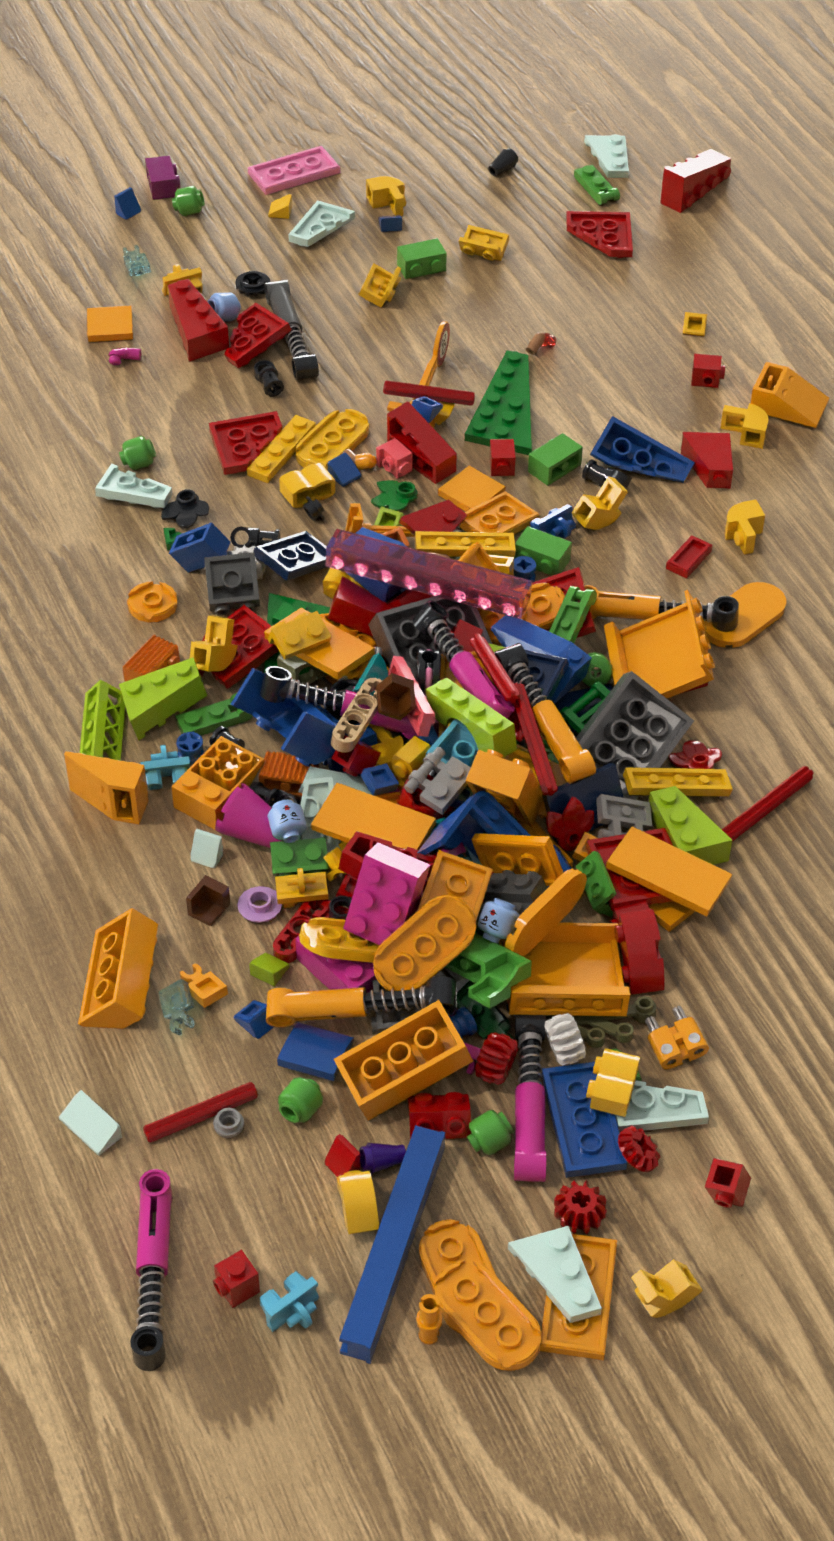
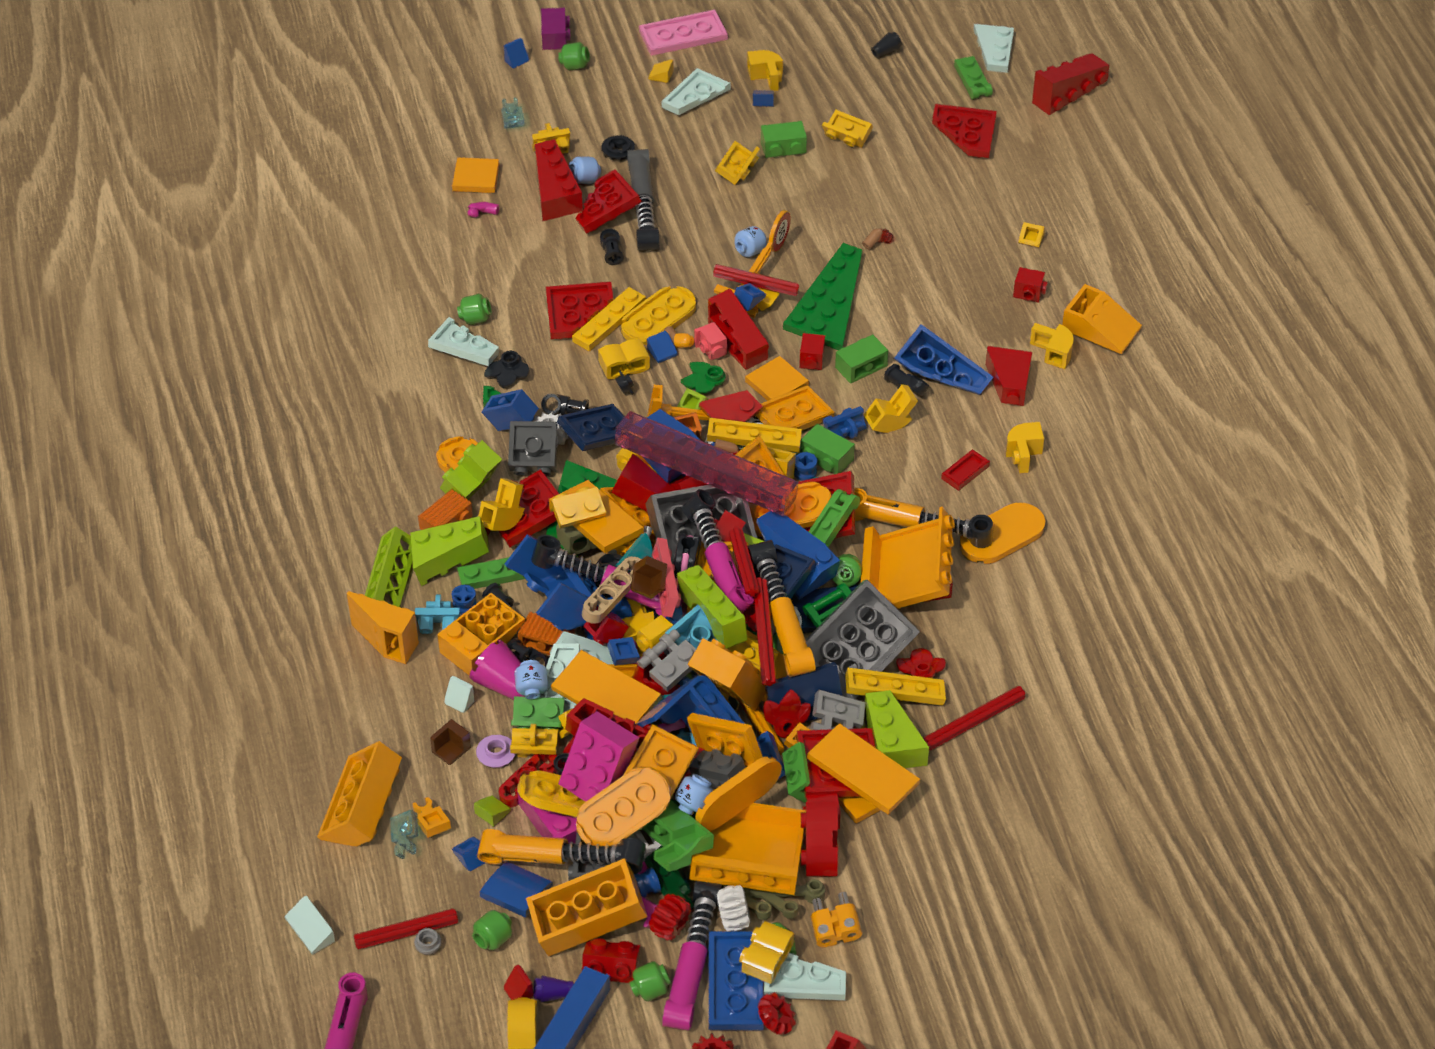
camera: 10 degrees right, 0 degrees up
none -> lime brick [440,440,502,500]
none -> light blue head [734,226,767,257]

